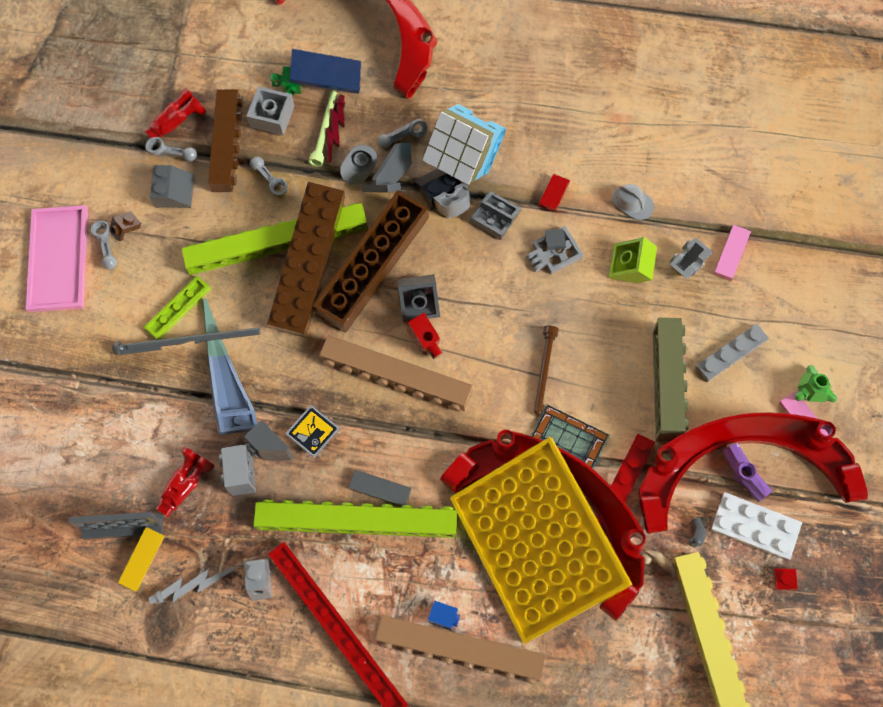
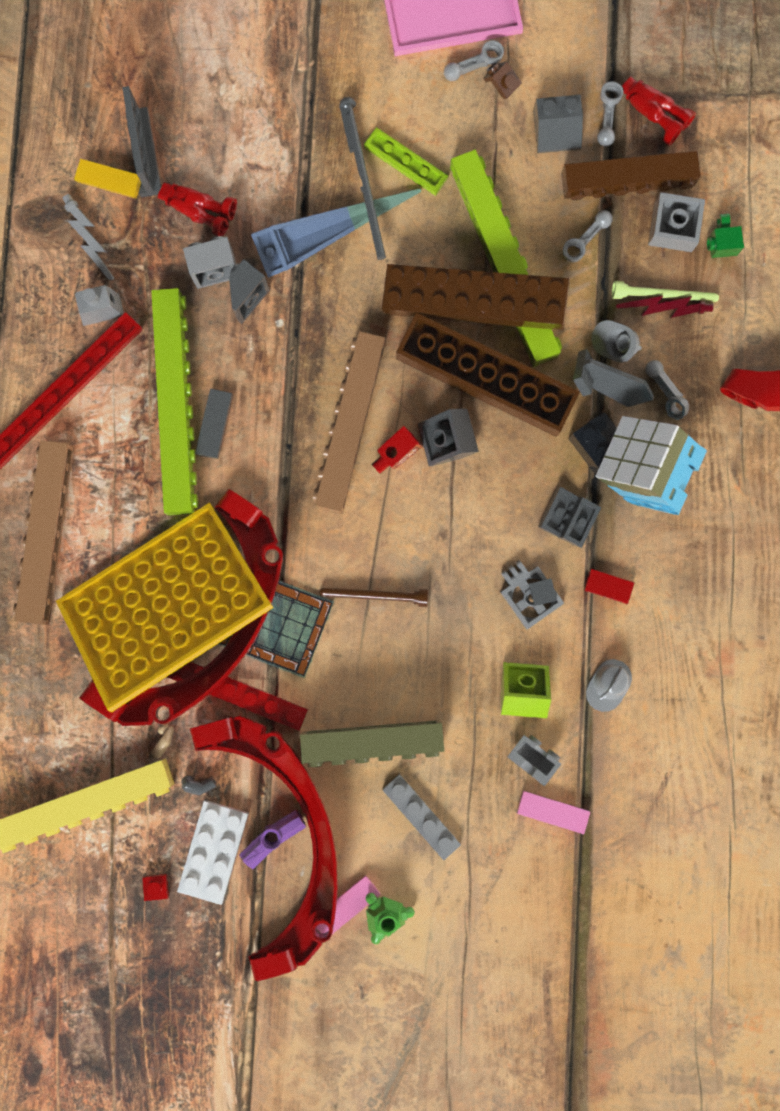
camera: 80 degrees right, 15 degrees up
piece [285,405,340,458] -> none
dark blue tile [289,49,361,94] -> none
blue brick [428,600,461,631] -> none
light grey cylinder [434,182,470,219] -> none

